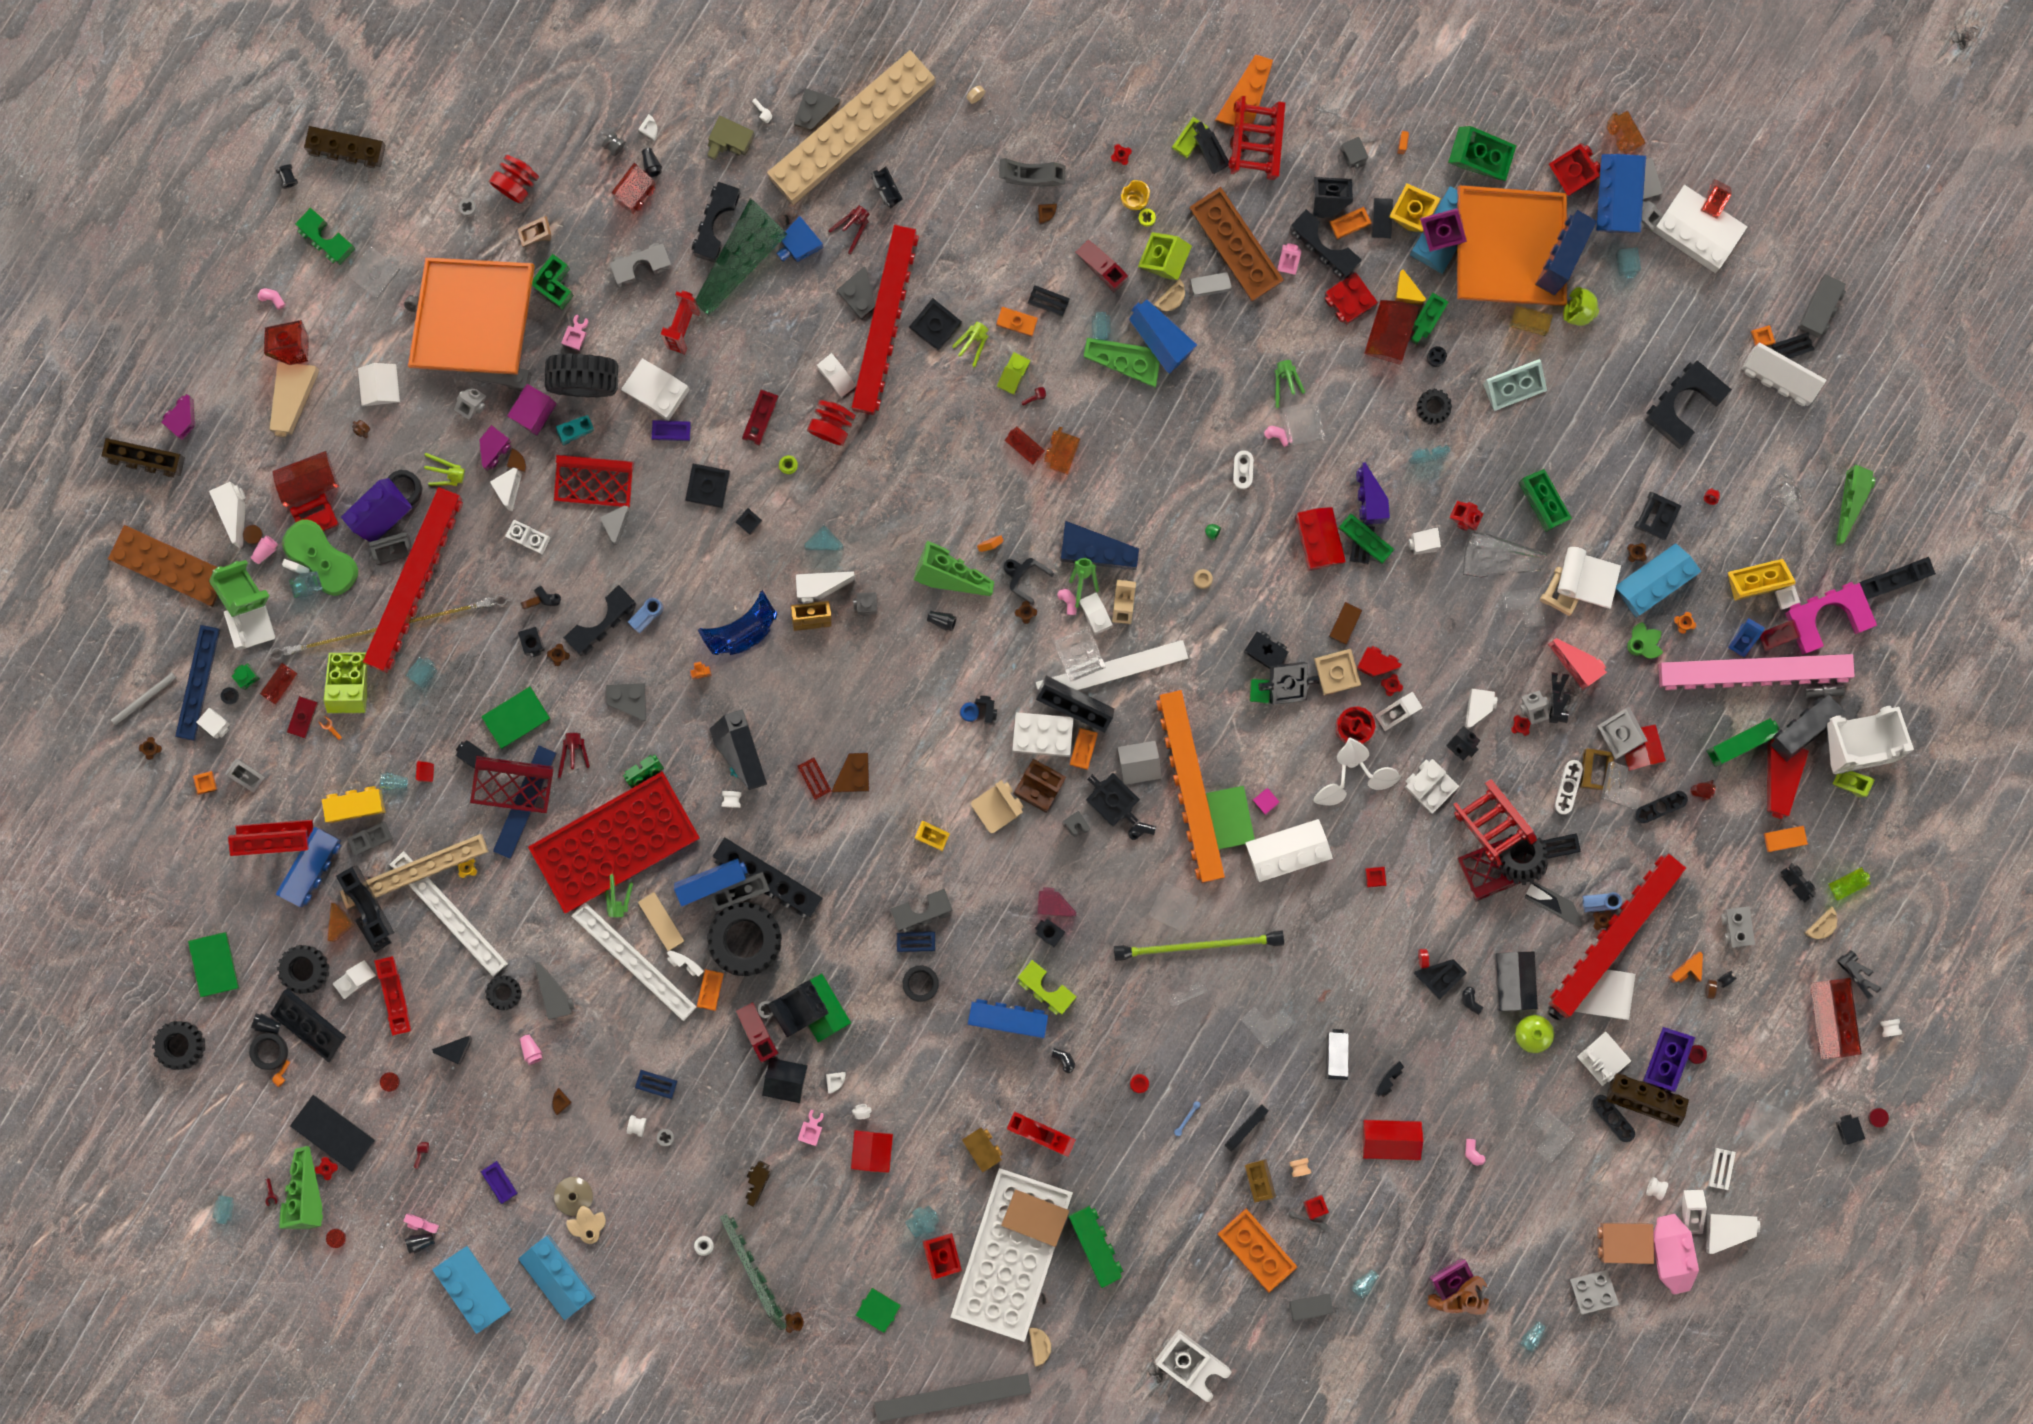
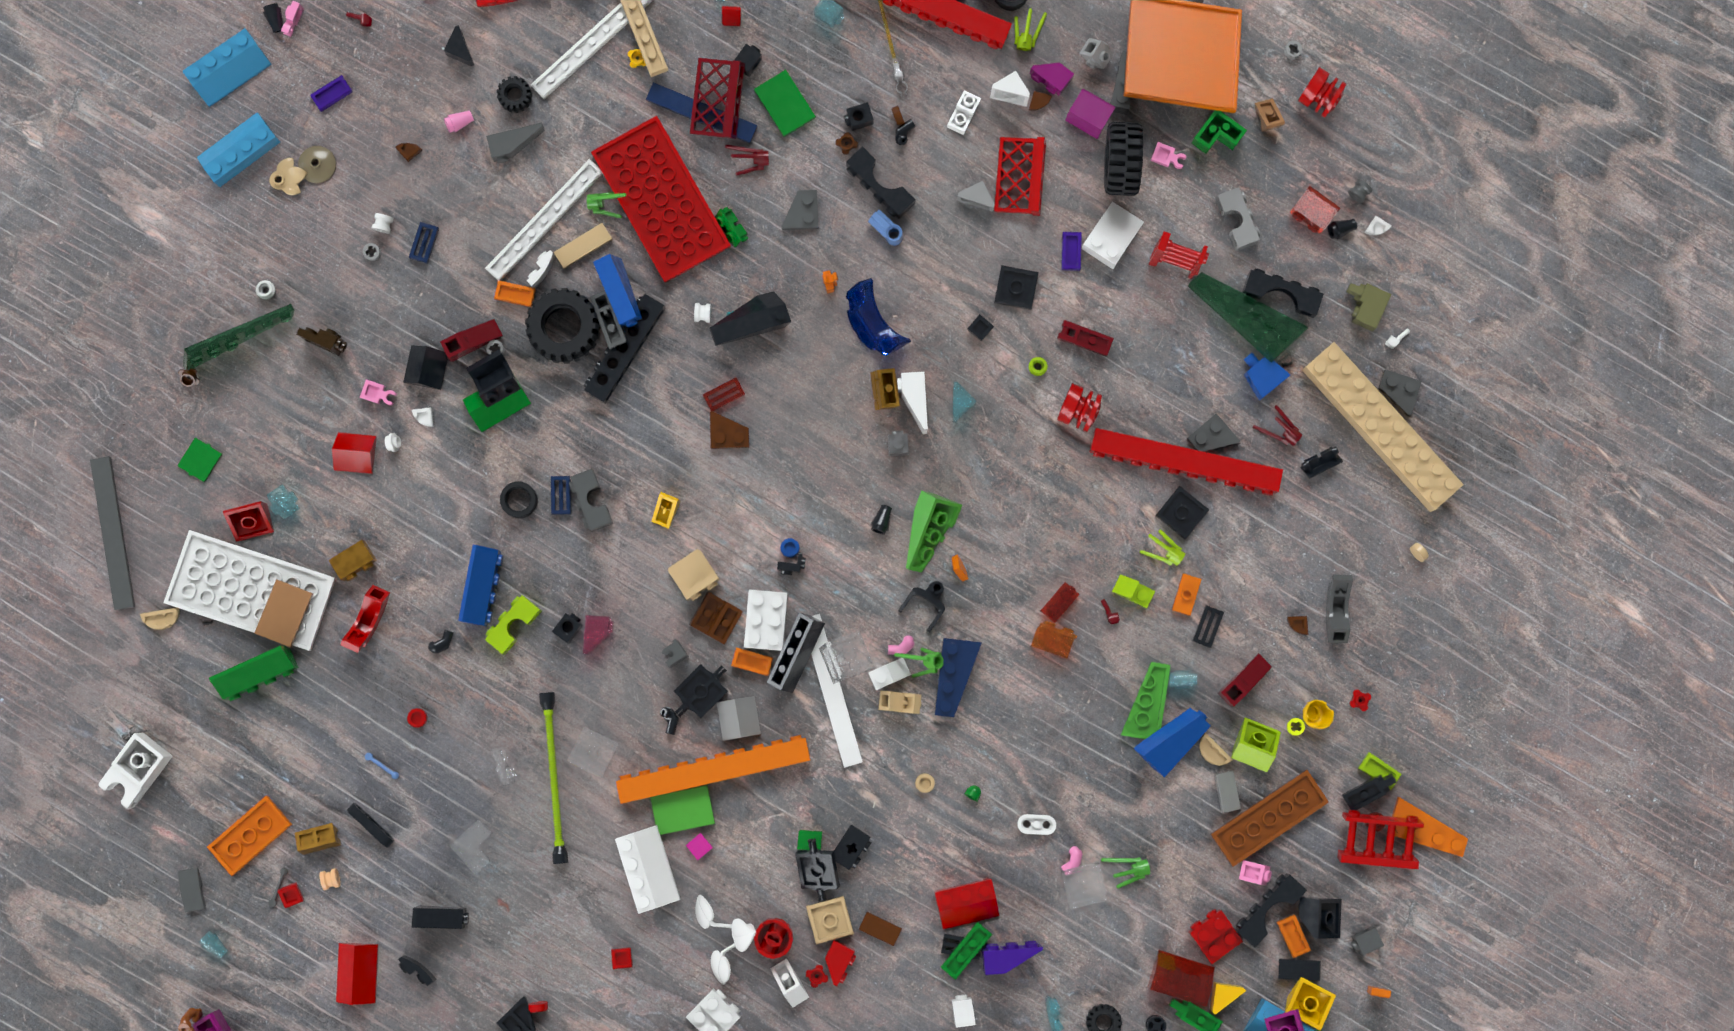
camera: 90 degrees right, 0 degrees up
teal leg [556,415,595,446] -> none
white slope [817,353,856,398] -> none
reddish brown plate [1015,601,1037,624] -> none

